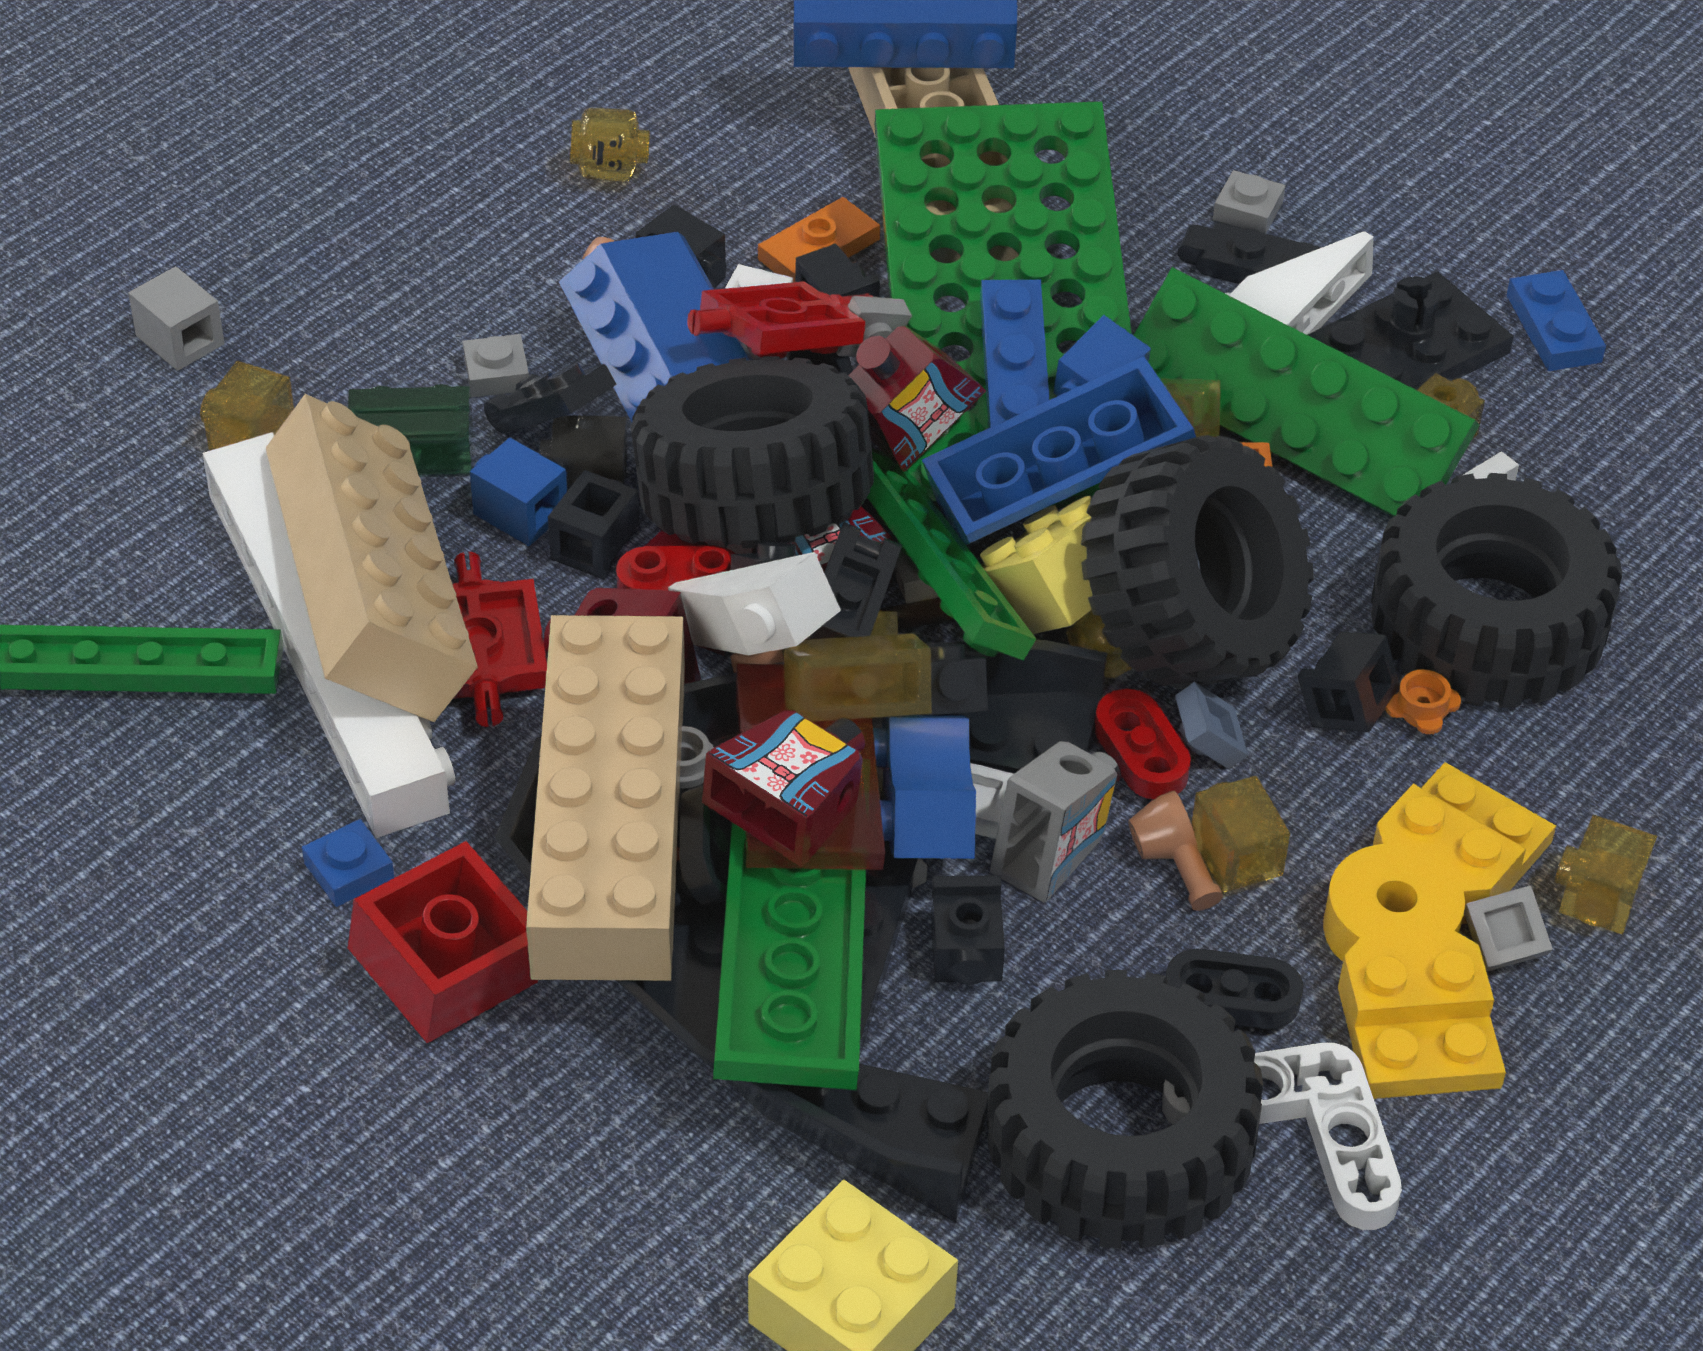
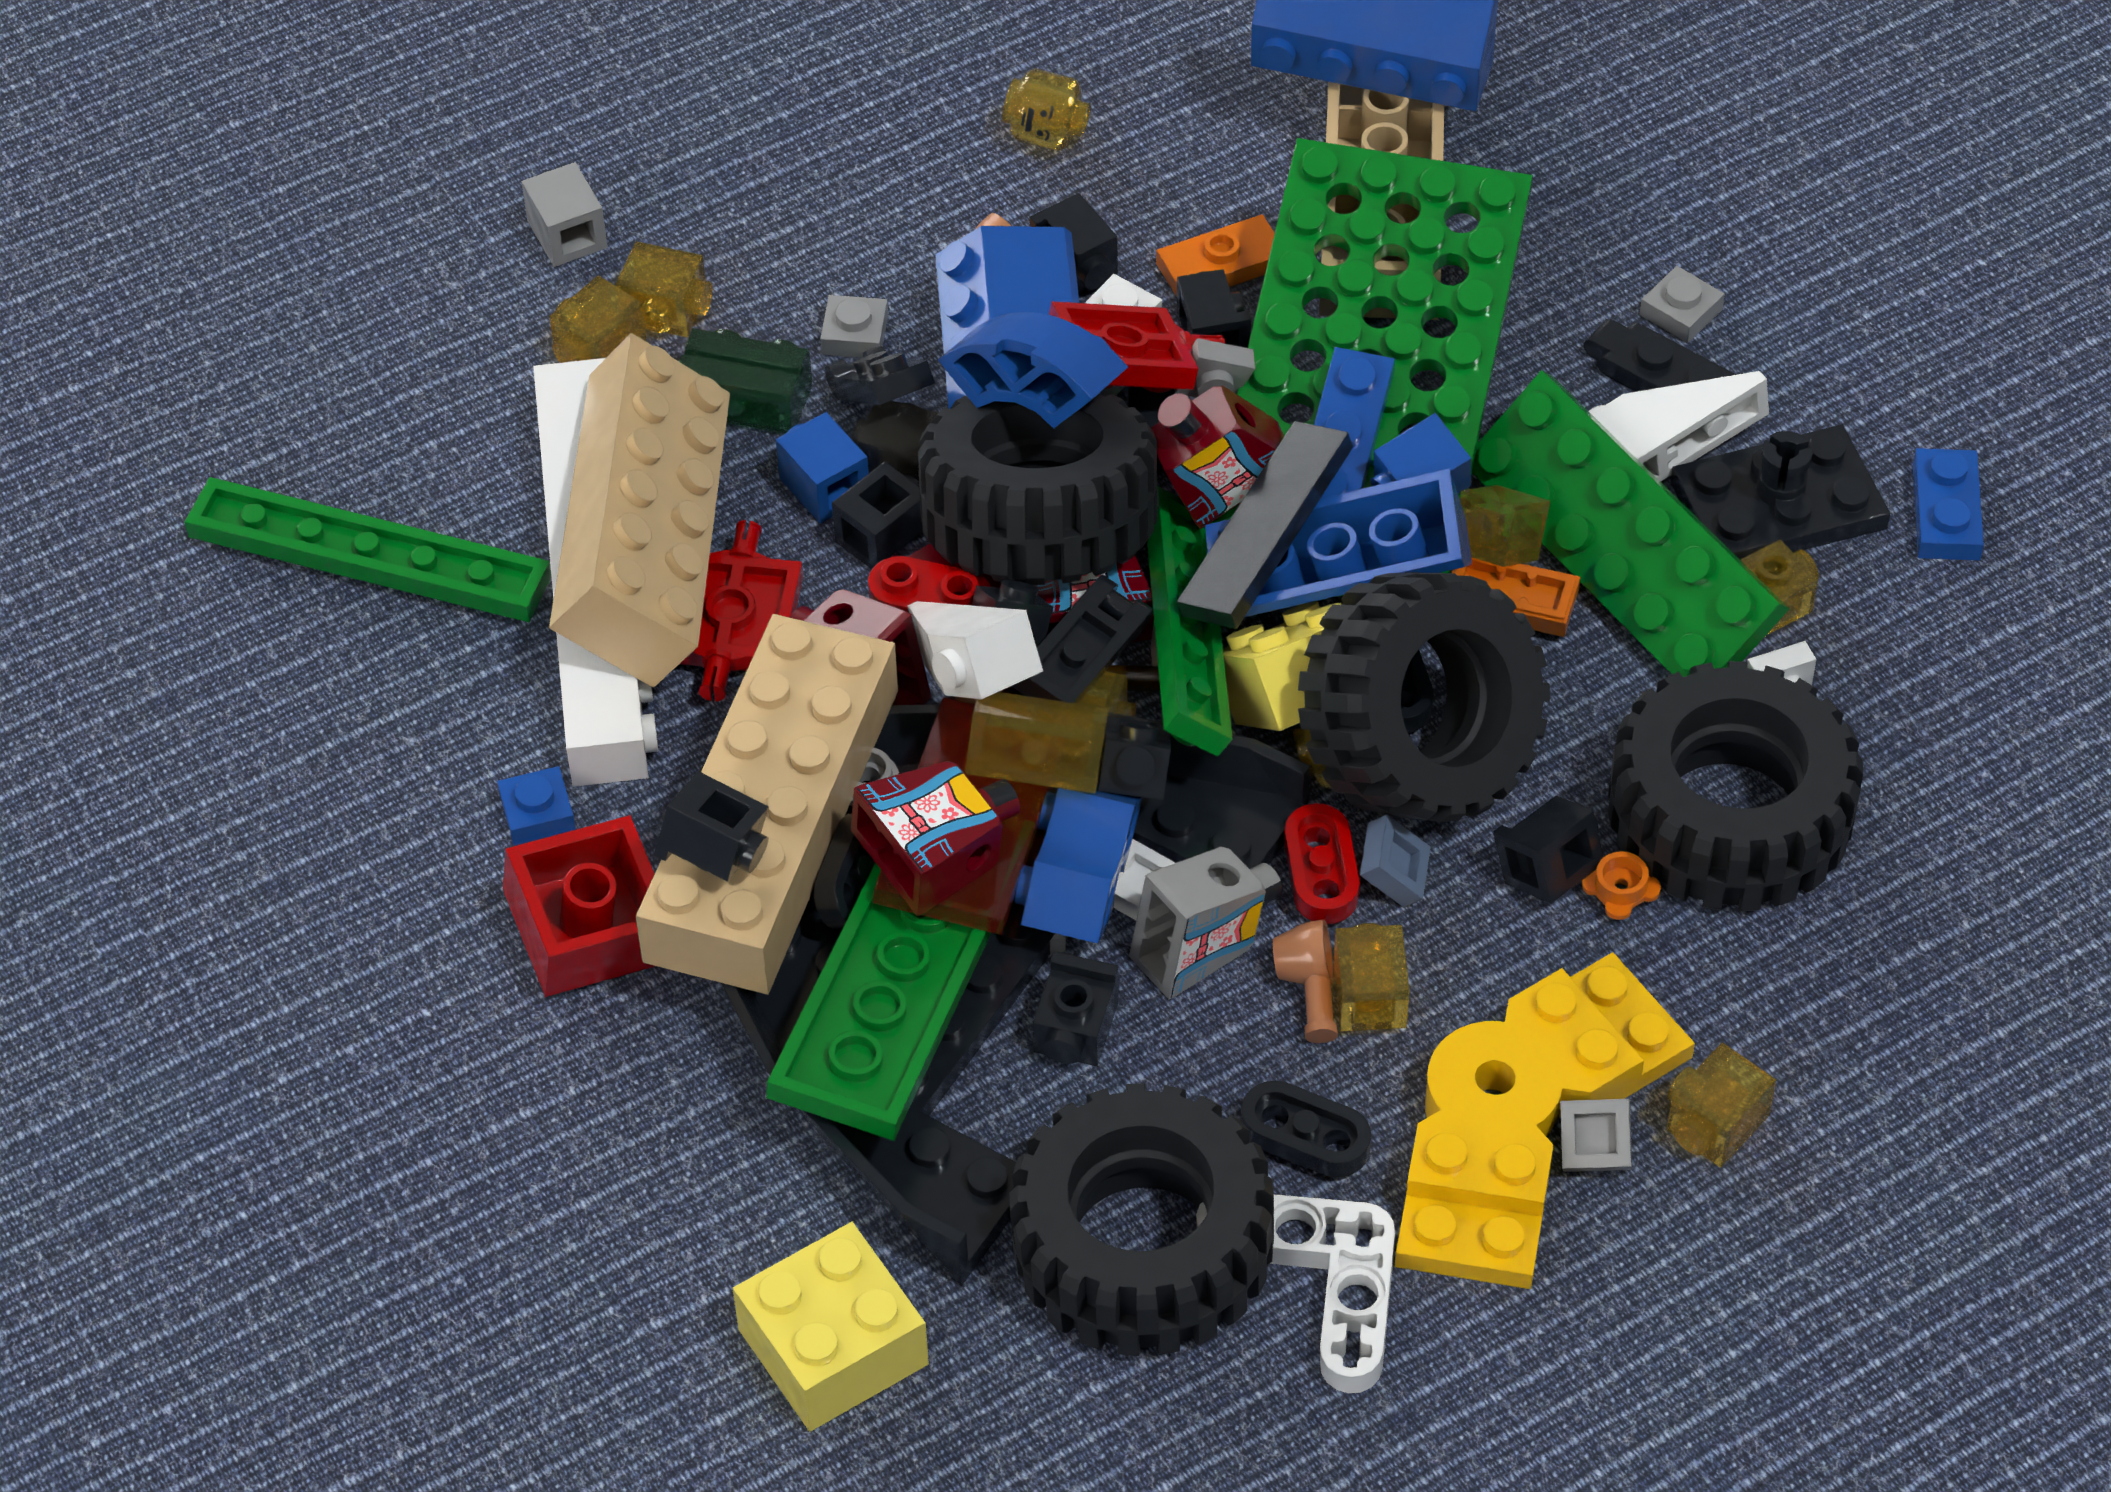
camera: 20 degrees right, 5 degrees up
none -> clear yellow brick [616,241,713,338]
none -> black brick [654,771,769,881]
none -> blue brick [938,312,1128,428]
none -> tile [1177,421,1353,629]

